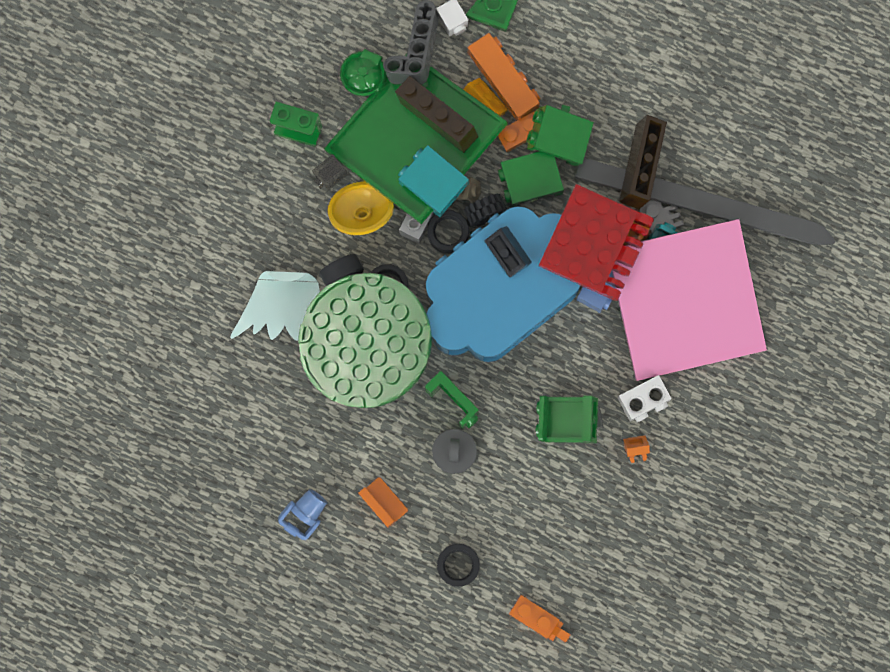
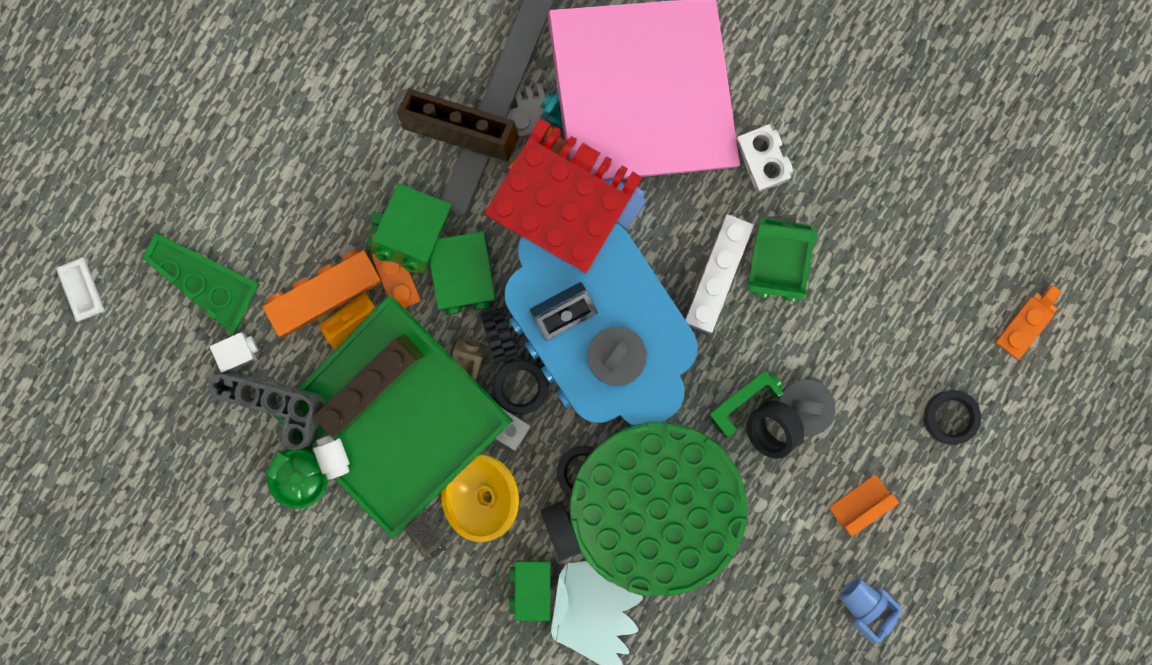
camera: 90 degrees left, 5 degrees up
green panel [270,102,322,147] -> none
teal panel [398,145,469,217] -> none
orange tile [623,435,650,463] -> none
none -> white brick [313,435,350,480]
none -> green brick [509,560,551,621]
none -> dark grey tile [588,327,647,386]
none -> white brick [685,214,754,335]
none -> black tyre [746,400,804,459]

